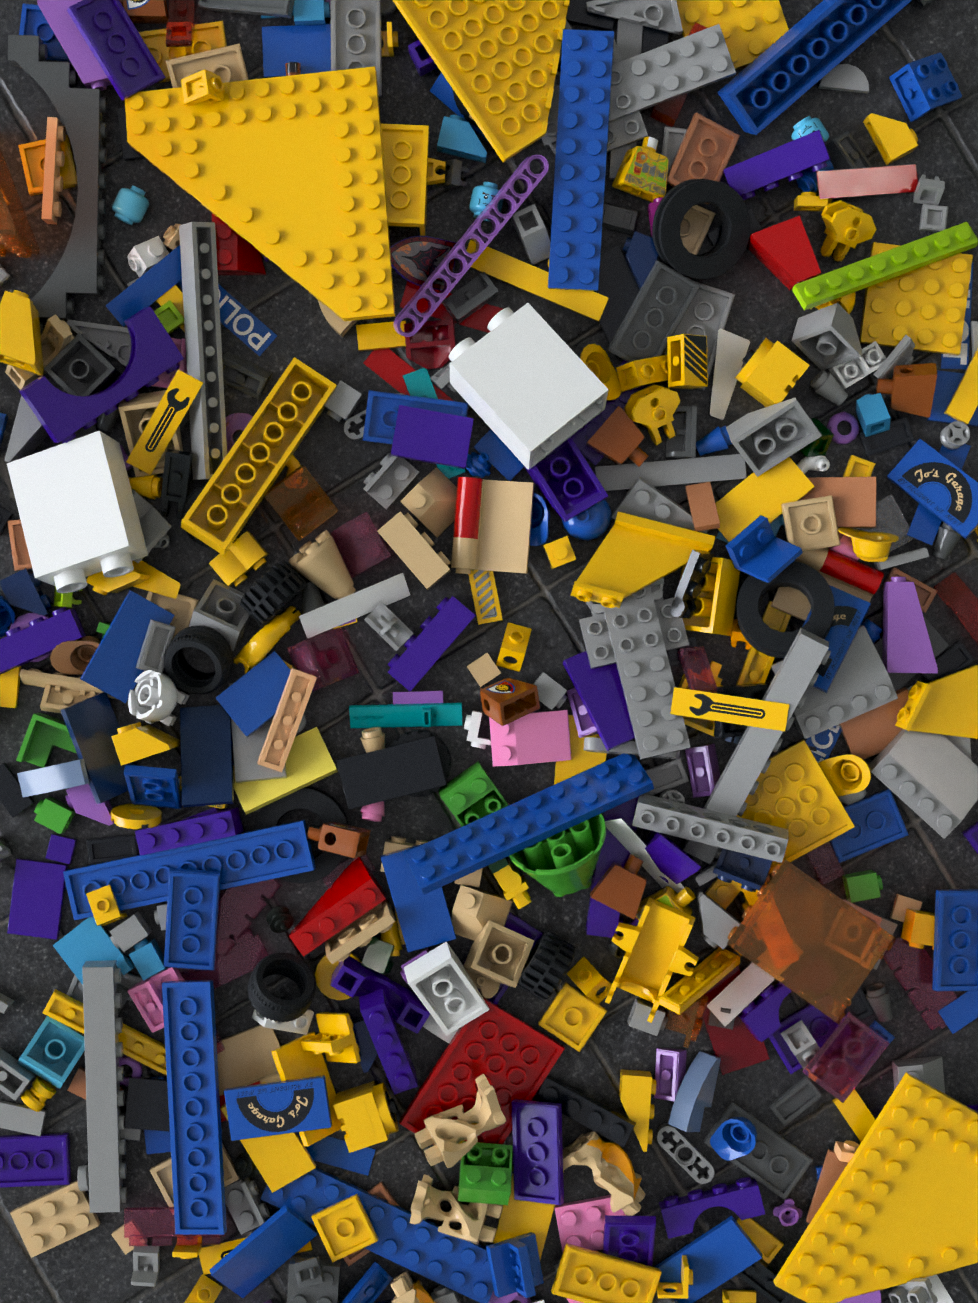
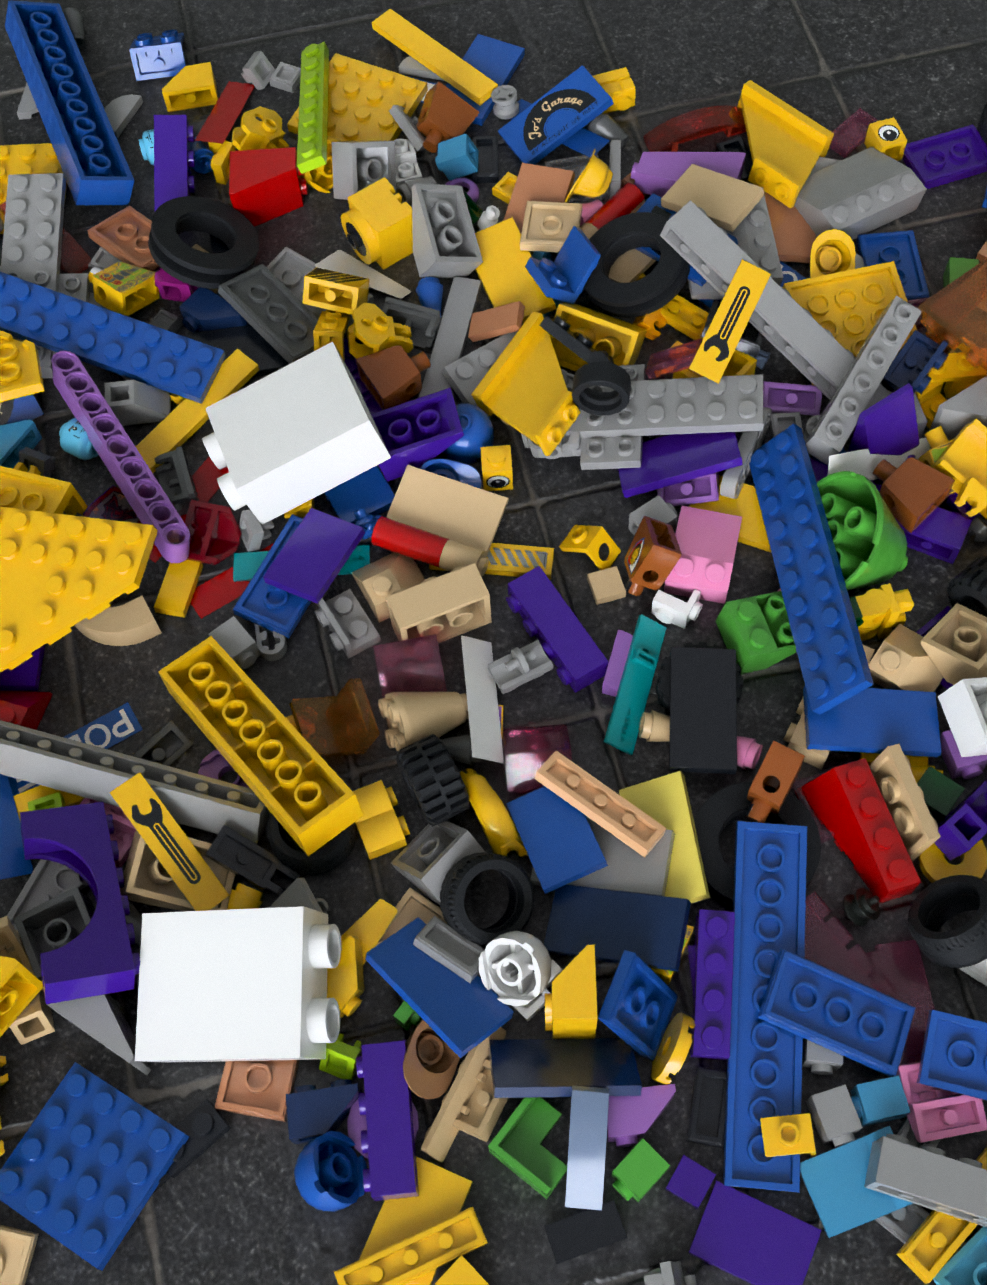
camera: 65 degrees left, 25 degrees down
none -> black tyre [572,362,631,415]
none -> tan tile [661,164,764,232]

